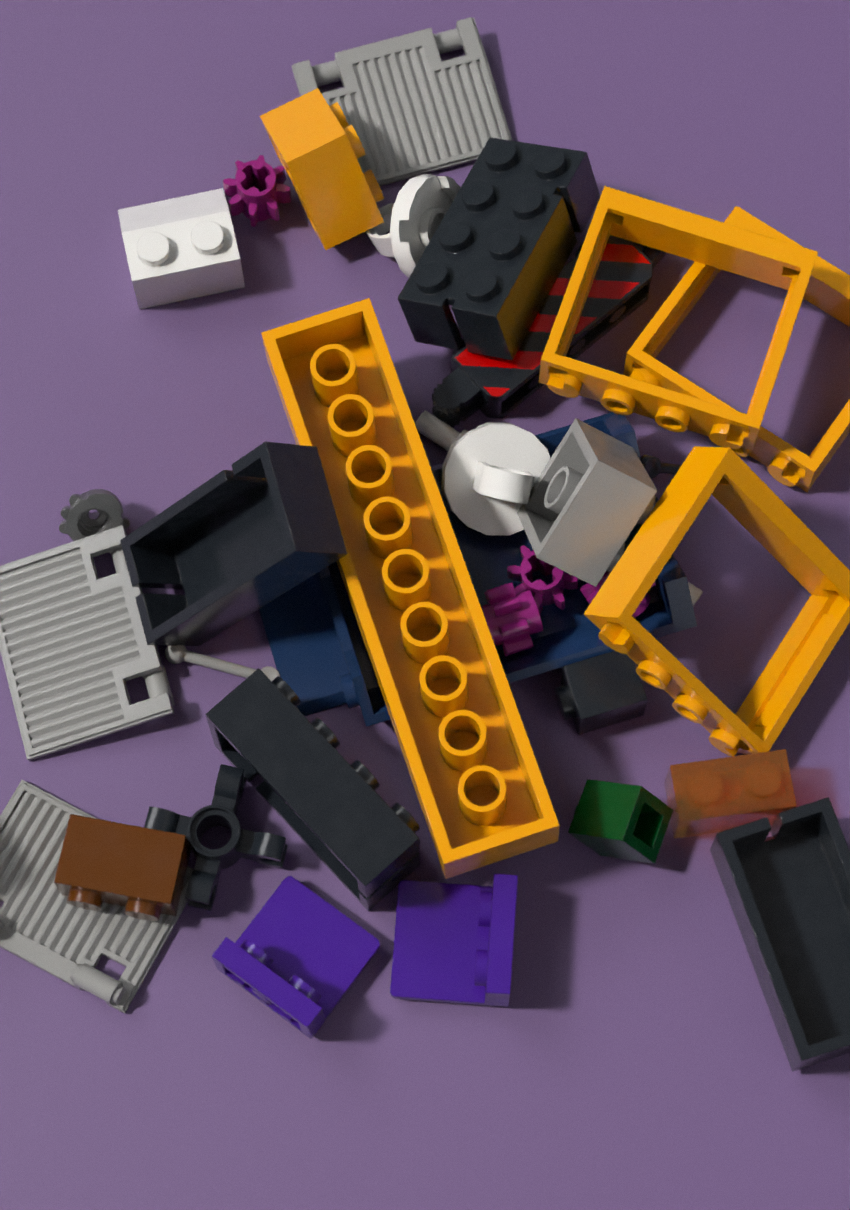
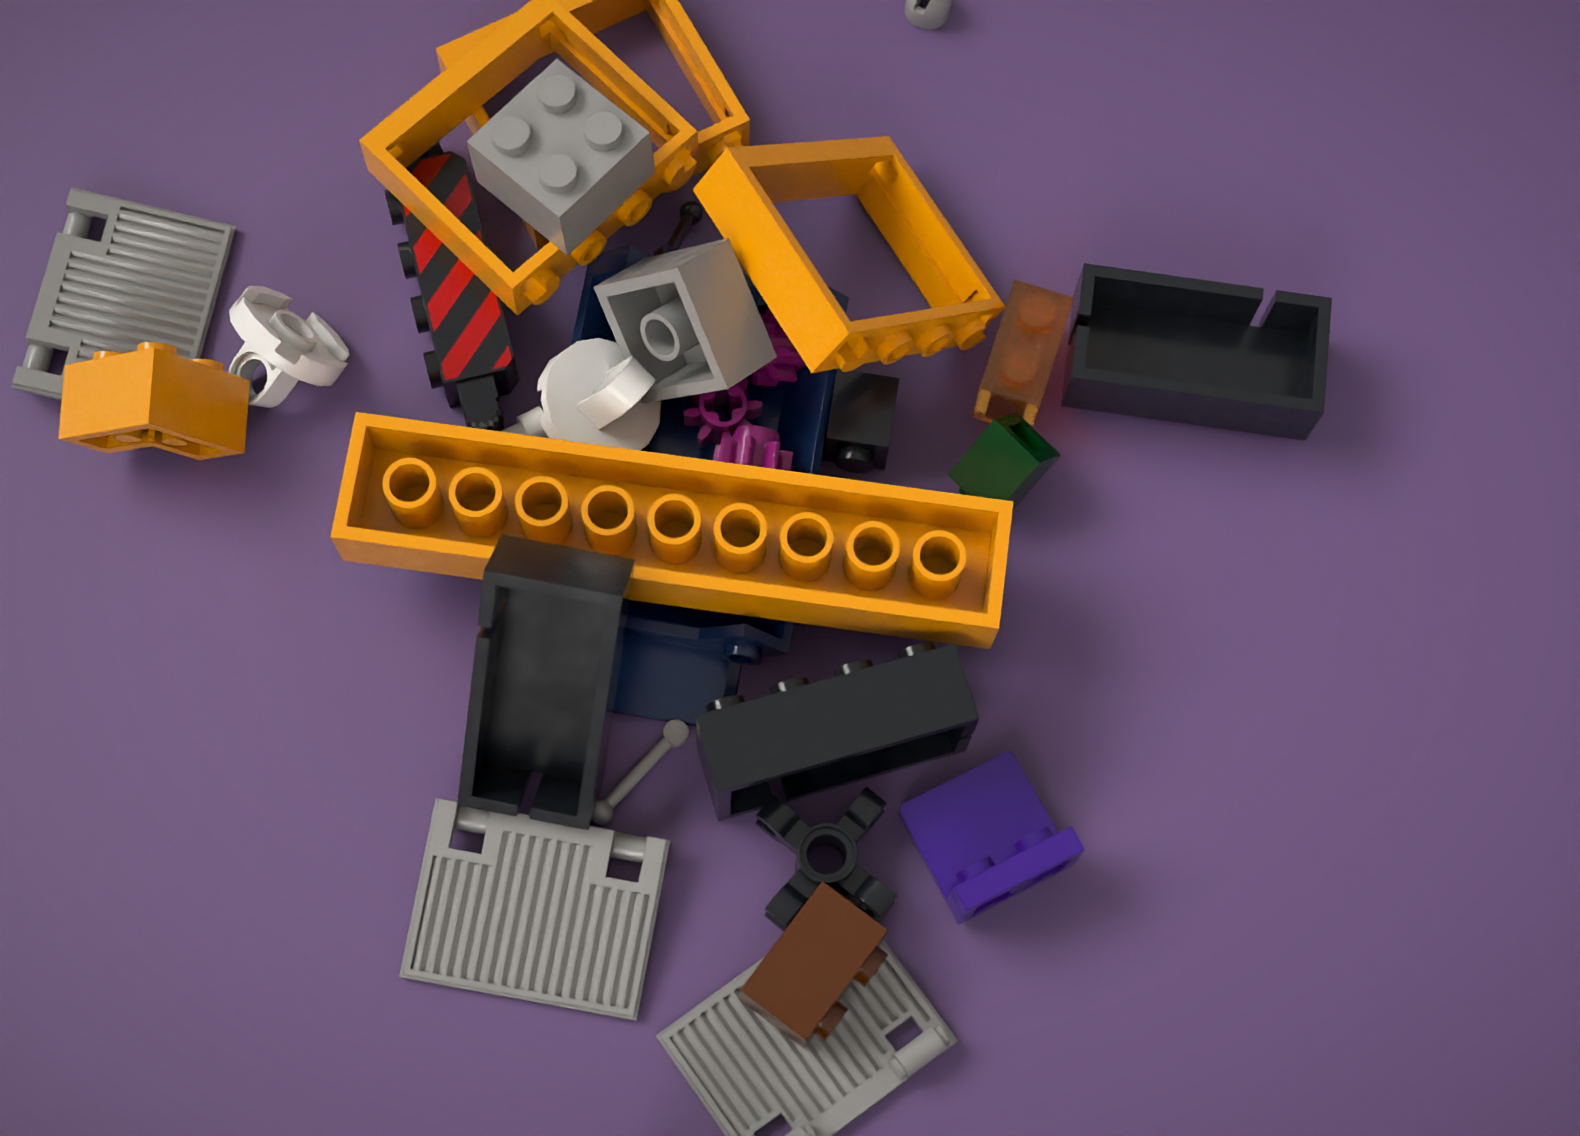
camera: 70 degrees left, 0 degrees up
flat silver animal [59,489,130,541] -> none
white slope [118,188,245,309] -> none
magenta gear [223,155,291,227] -> none
dark purple bracket [390,874,518,1007] -> none
black piece [397,137,600,361] -> none
none -> light grey brick [466,58,655,256]

